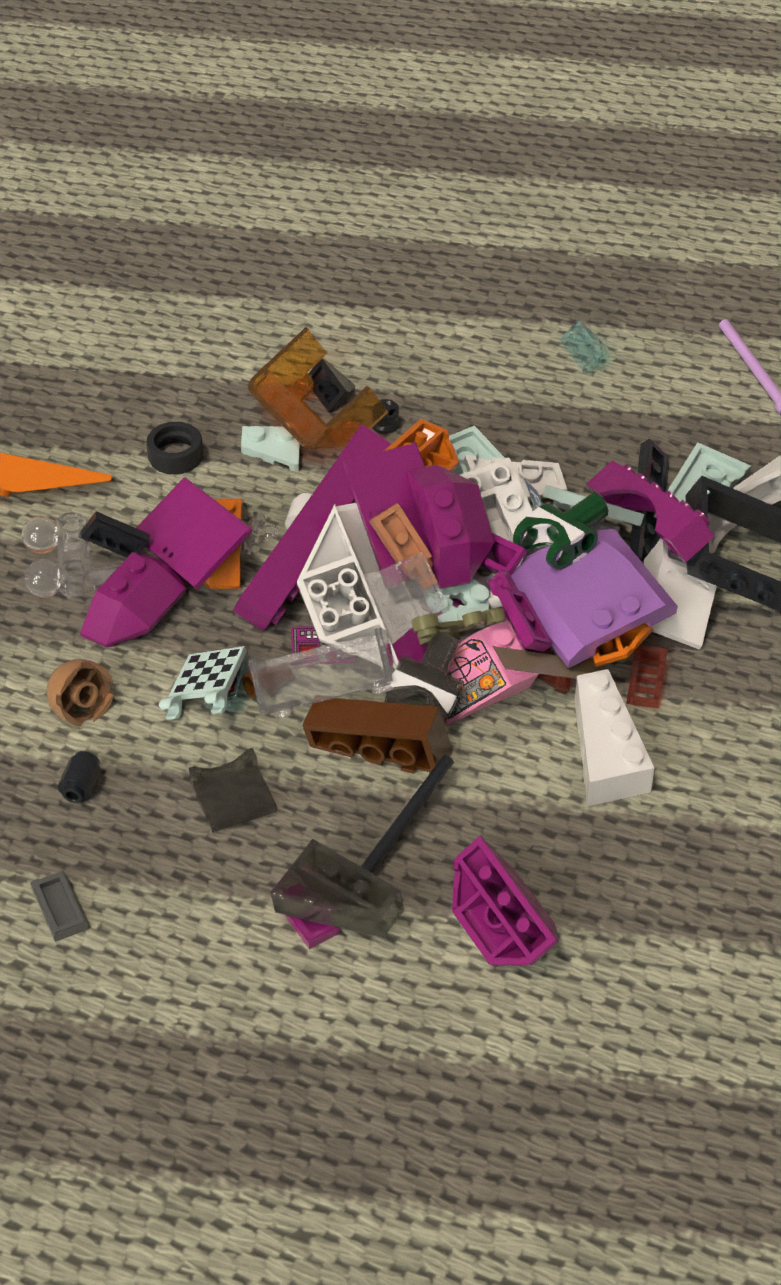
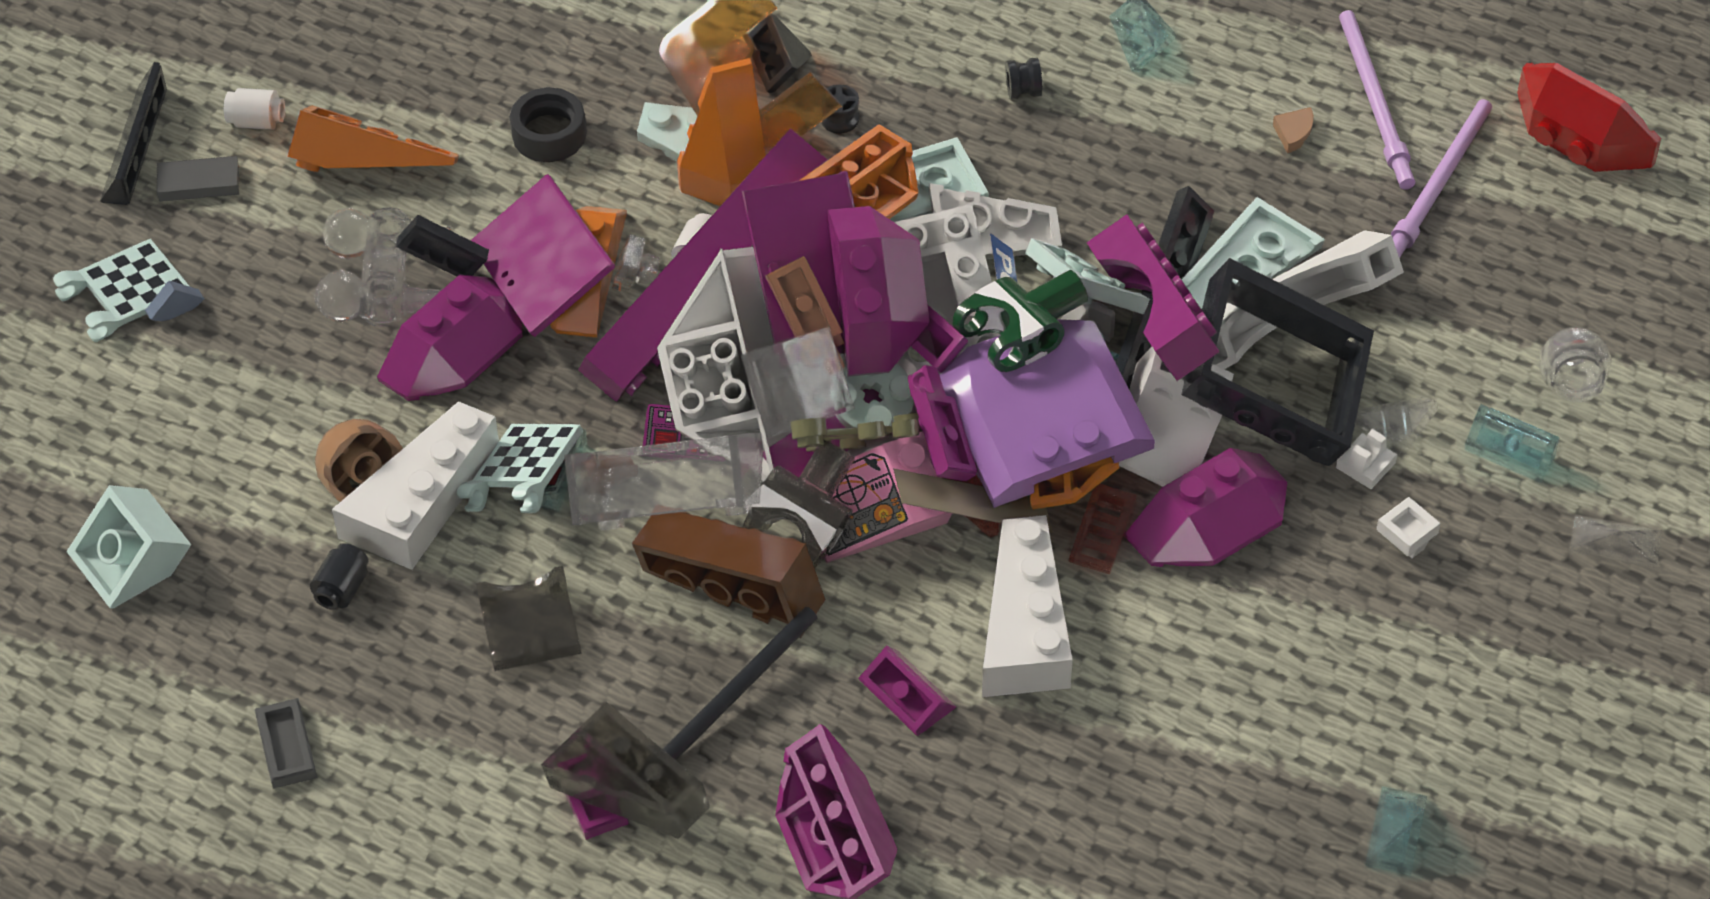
camera: 10 degrees right, 5 degrees up
none -> white wedge [332,401,499,570]
none -> orange wedge [677,58,766,206]
none -> magenta slope [858,645,956,736]
none -> black wheel [1005,57,1043,99]
none -> magenta wedge [1125,448,1288,567]
none -> medium nougat tile [1273,107,1314,153]

